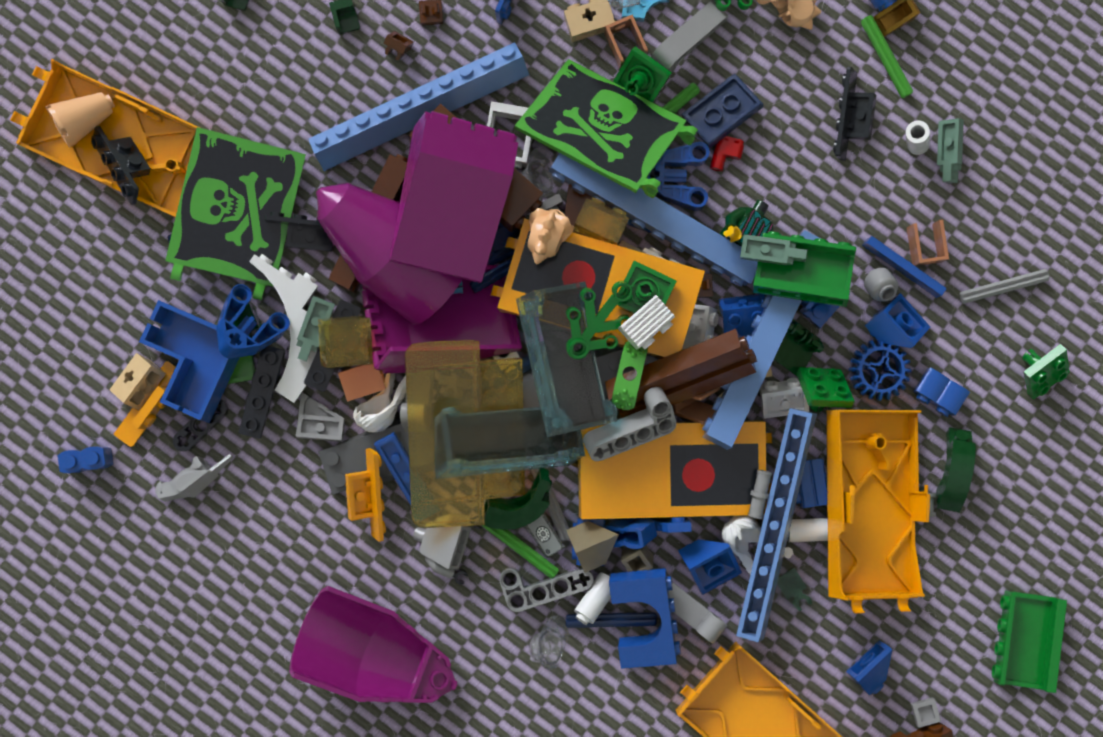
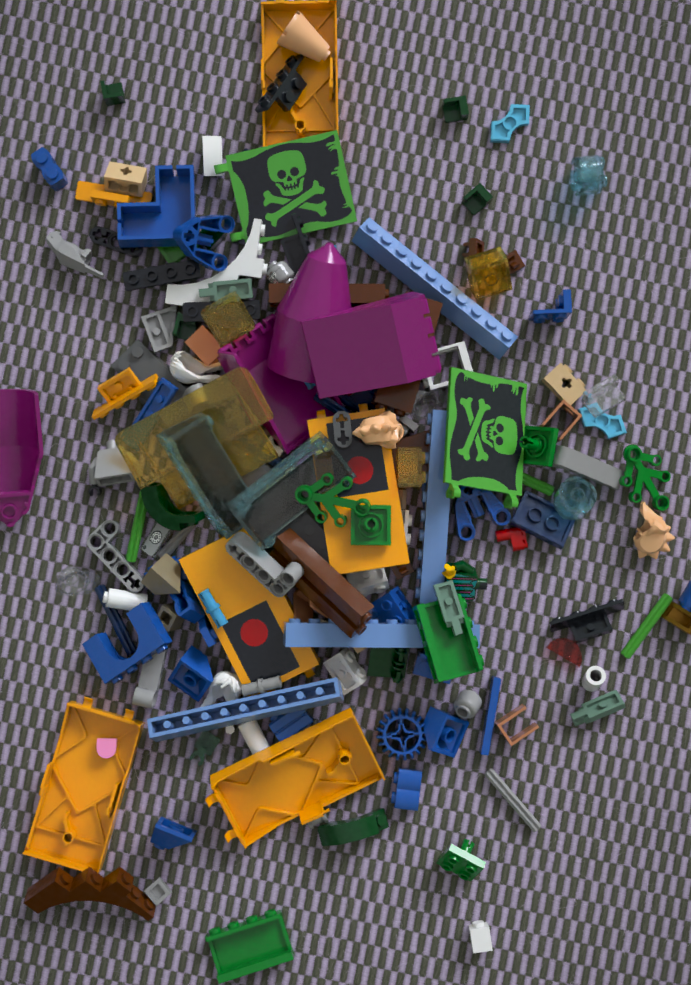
camera: 55 degrees right, 0 degrees up
bright green piece [612,341,648,410] -> none
white brick [618,295,675,350] -> none
green plate [796,367,855,412] -> none
none -> bright pink tile [96,738,117,758]
none -> dark green panel [100,80,126,106]
none -> dark green panel [173,312,198,340]
none -> dark azure pin [198,588,228,628]
none -> white slope [202,136,223,176]
none -> light grey head [266,261,294,283]
none -> dark grey beam [333,411,352,449]
none -> clear yellow brick [464,246,513,301]
none -> clear red tile [546,638,582,667]
none -> clear light blue brick [553,476,597,520]

